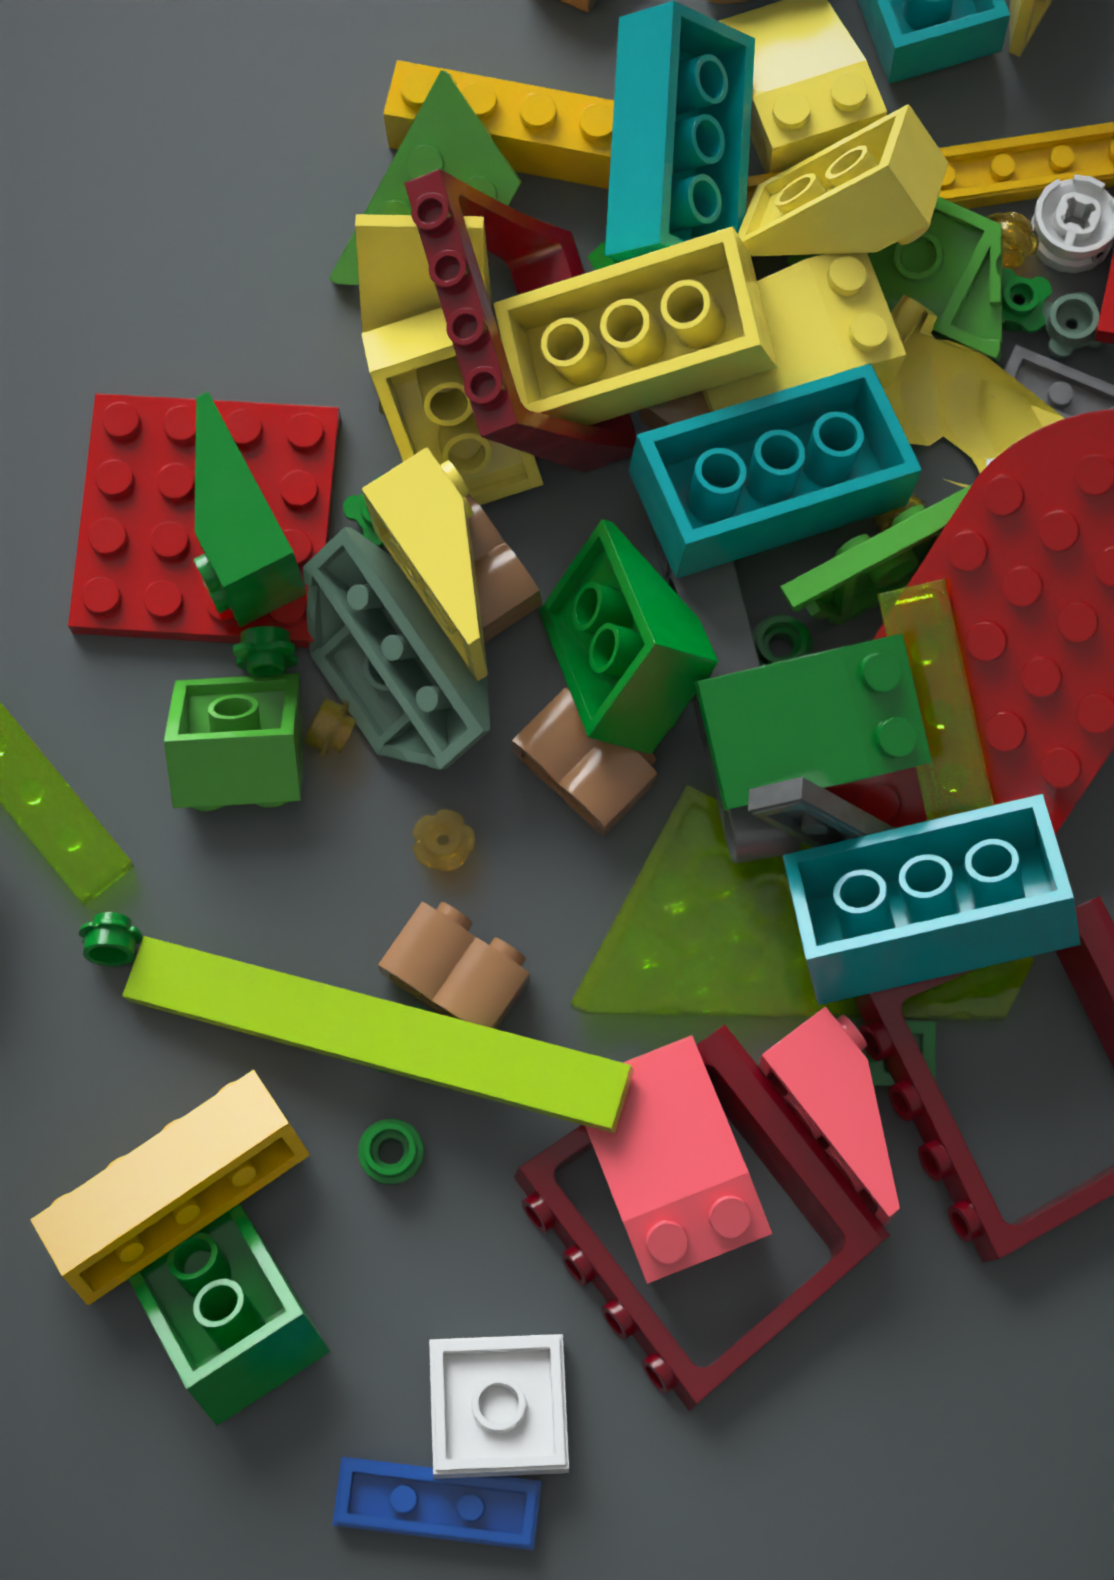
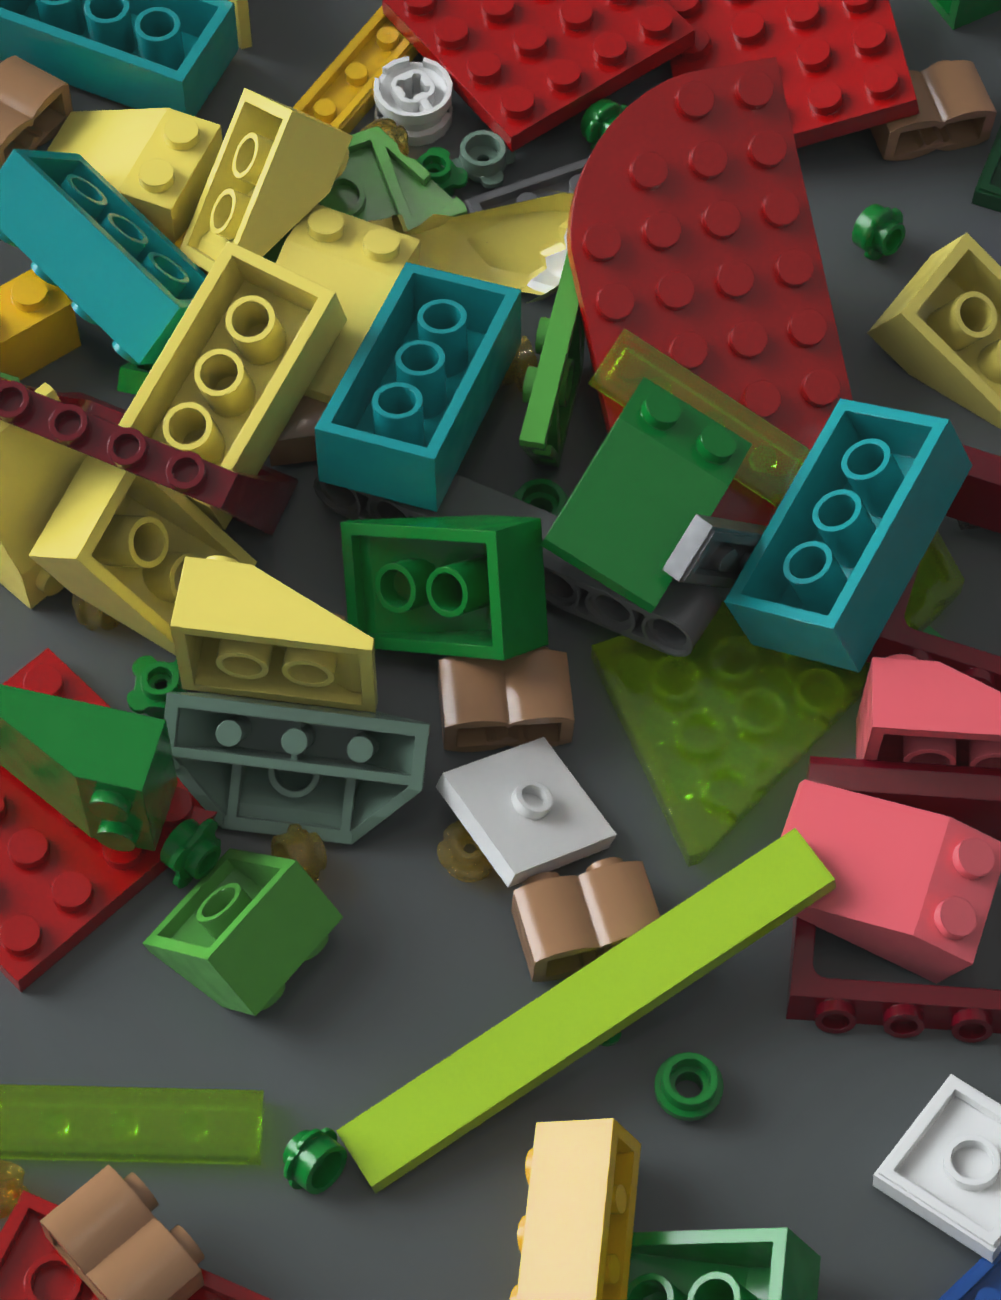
camera: 55 degrees left, 15 degrees down
none -> white plate [436,737,617,888]

